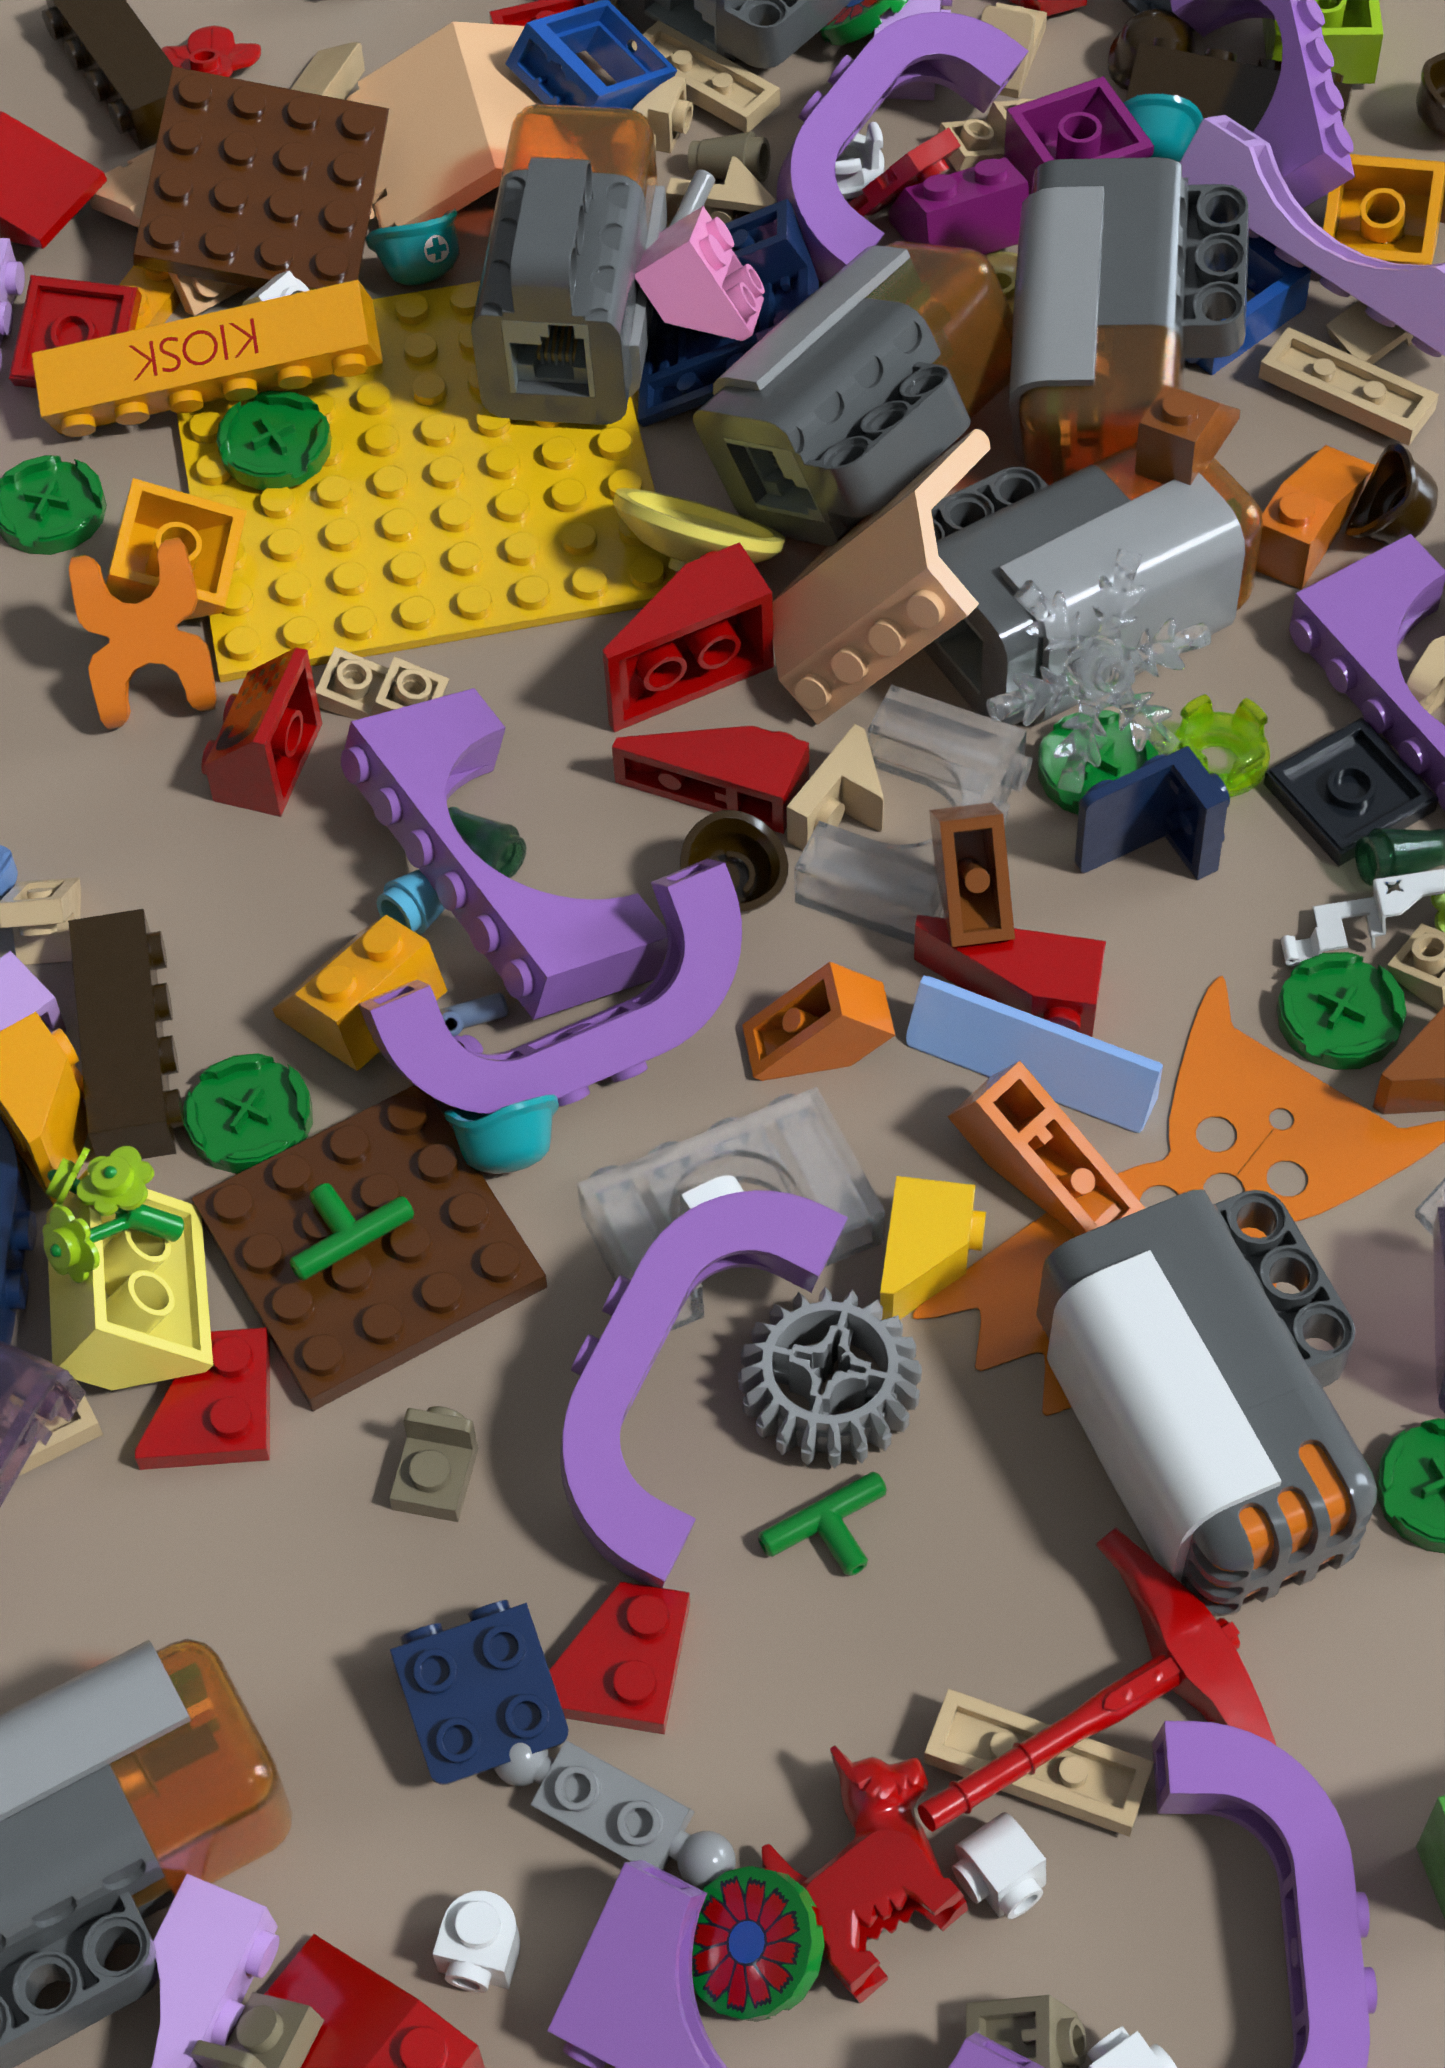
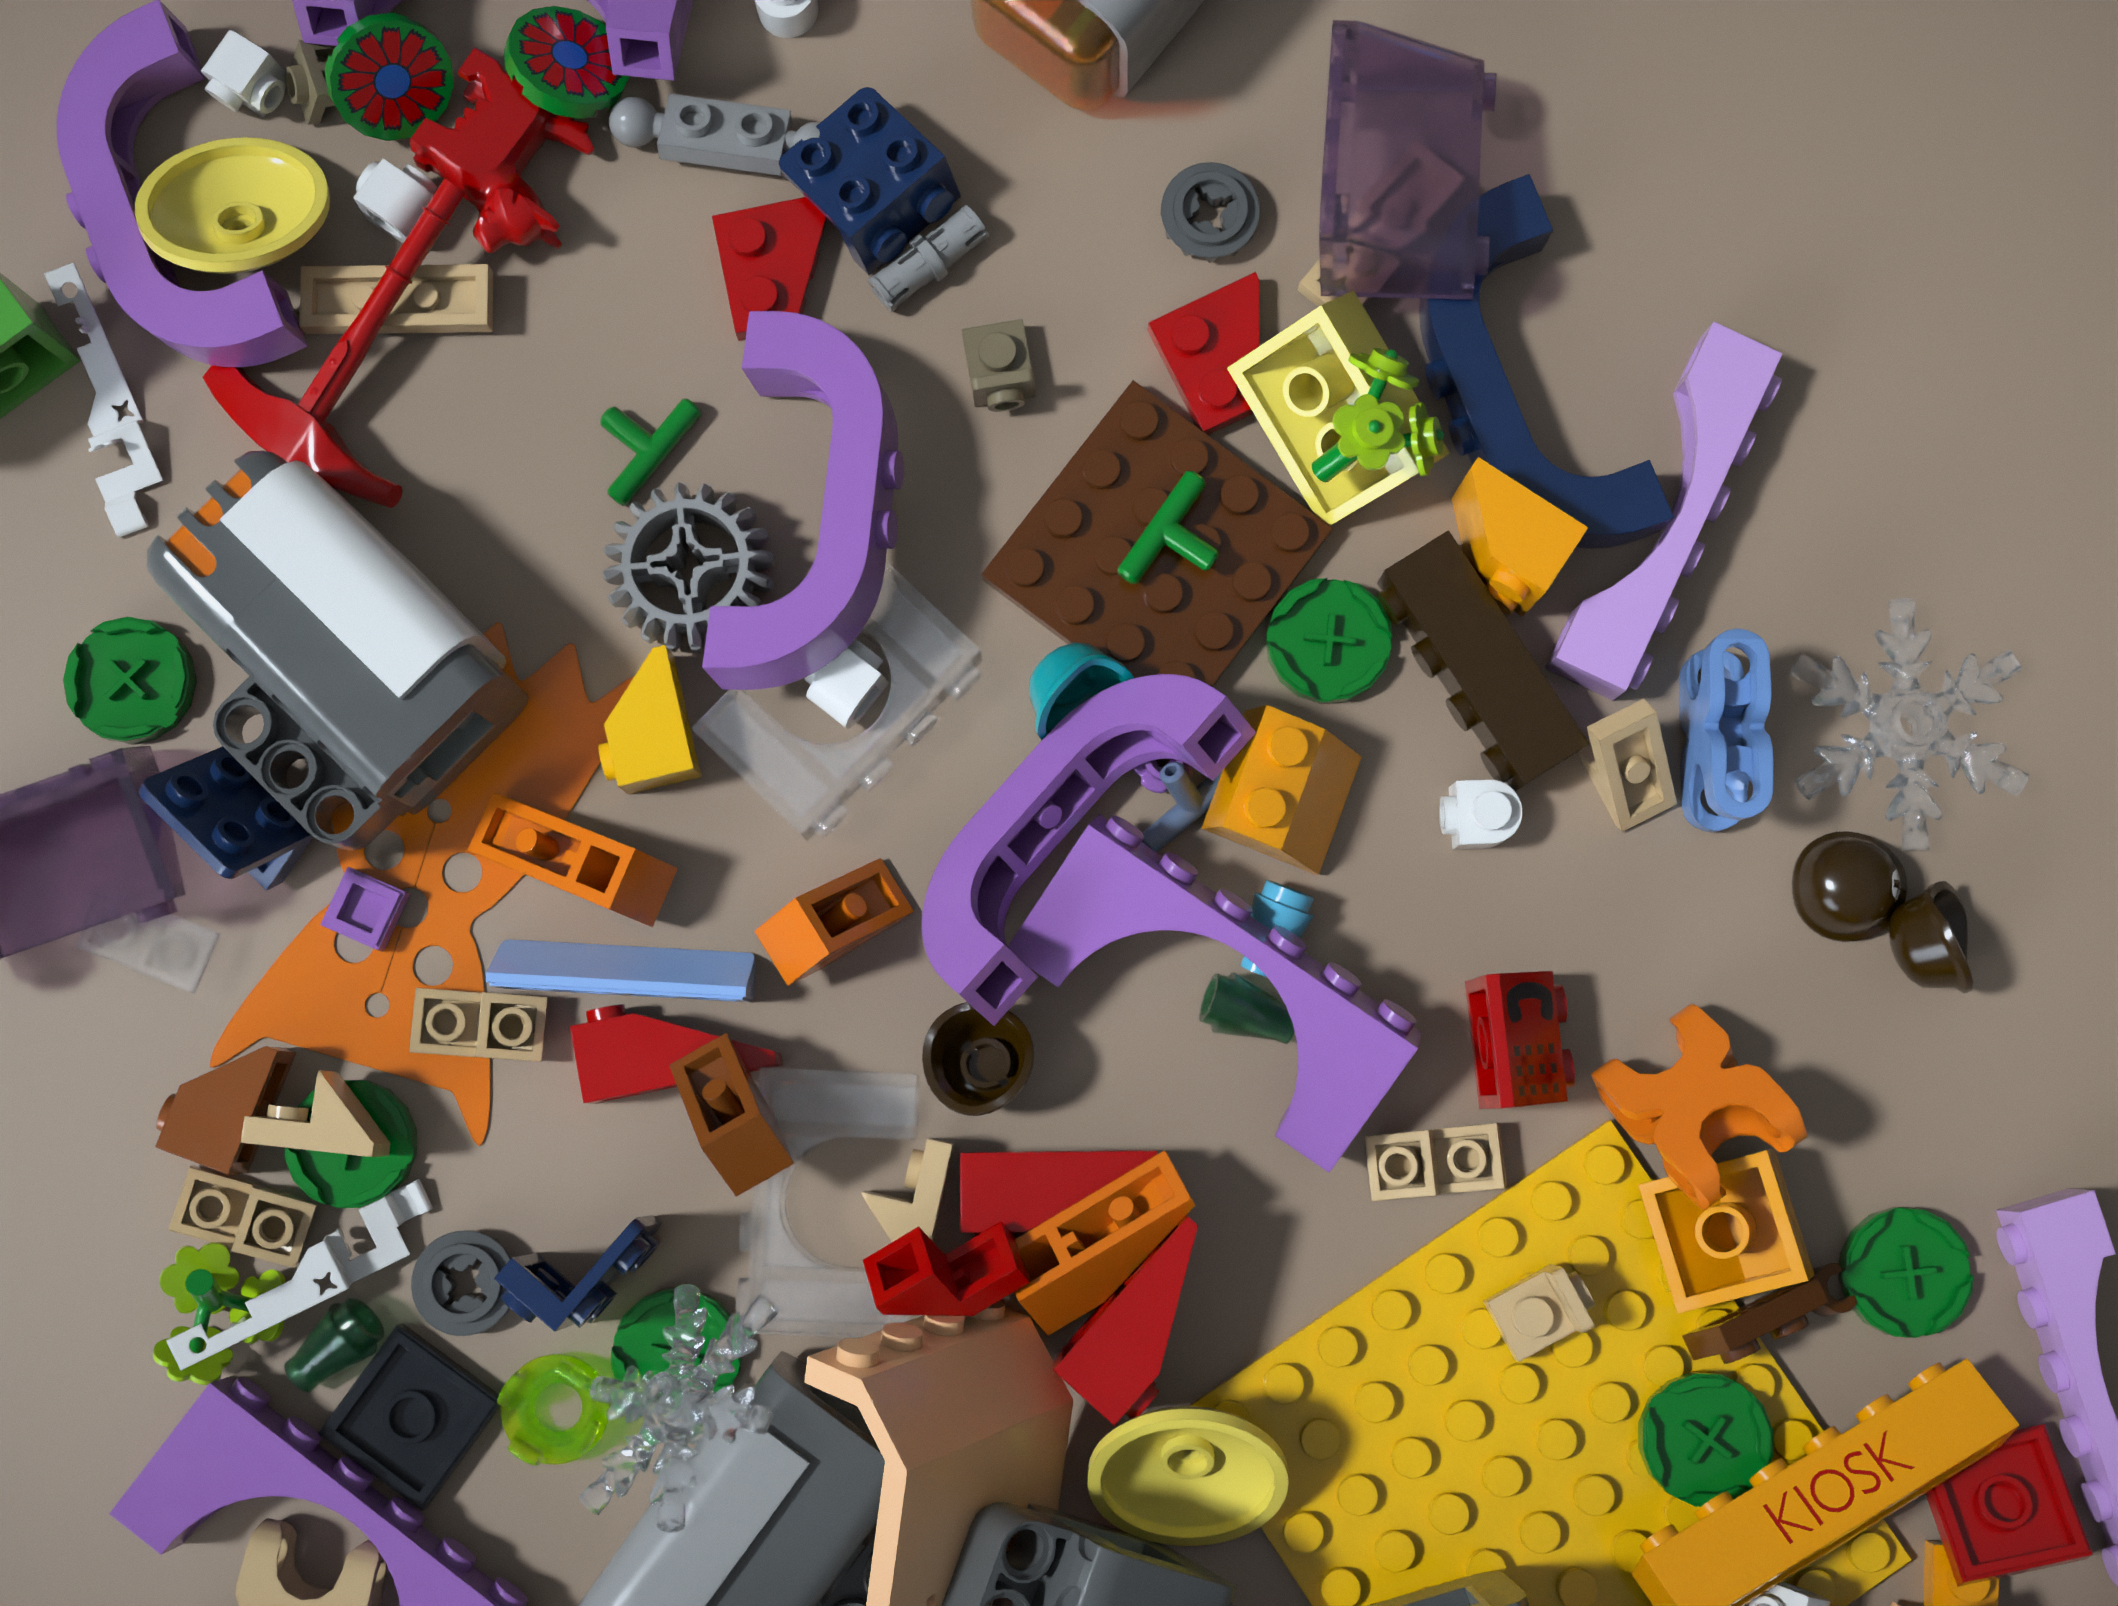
camera: 155 degrees right, 25 degrees up
none -> white piece [44,263,163,538]
none -> light yellow dish [135,137,330,274]
none -> dark blue bracket [139,746,313,891]
none -> tan slope [240,1070,391,1157]
none -> medium lavender tile [320,867,411,952]
none -> tile [325,13,454,141]
none -> tan slope [409,988,548,1062]
none -> dark grey gear [411,1230,511,1336]
none -> red slope [863,1222,1030,1316]
none -> light grey pin [867,205,989,312]
none -> orange slope [1014,1150,1195,1336]
none -> dark grey gear [1160,162,1260,263]
none -> white plate [1439,780,1522,850]
none -> tan bracket [1483,1264,1595,1362]
none -> reddish brown plate [1682,1263,1857,1364]

